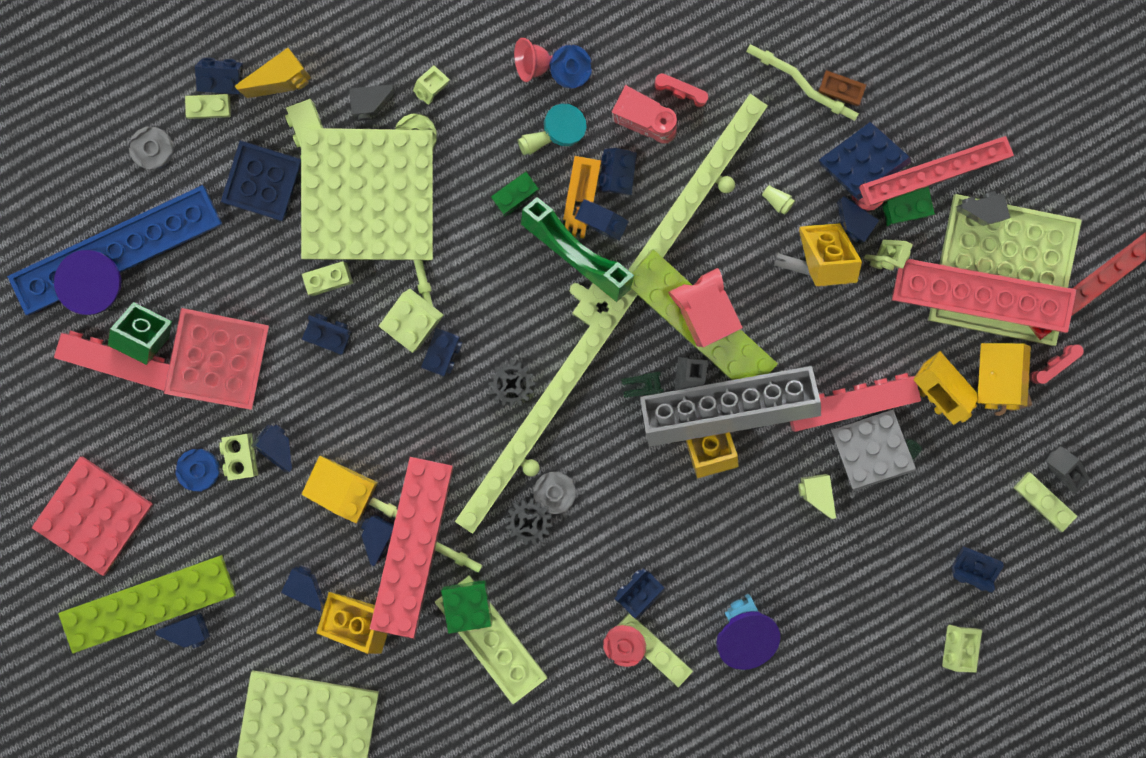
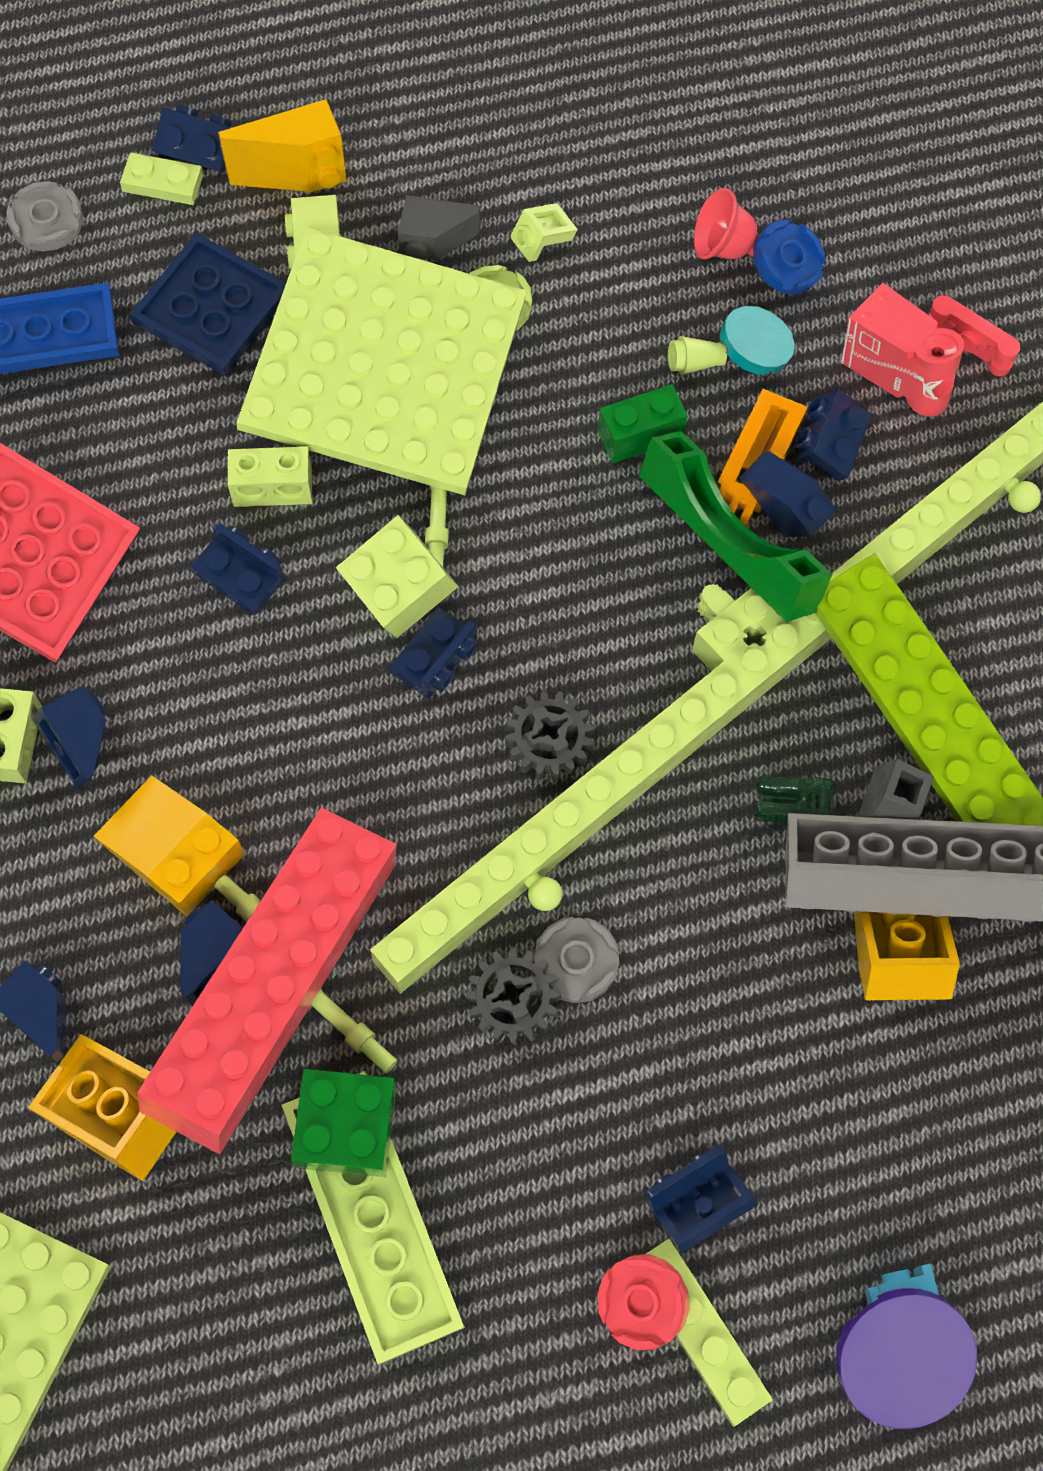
camera: 20 degrees right, 20 degrees down
coral piece [668,268,743,347] -> none

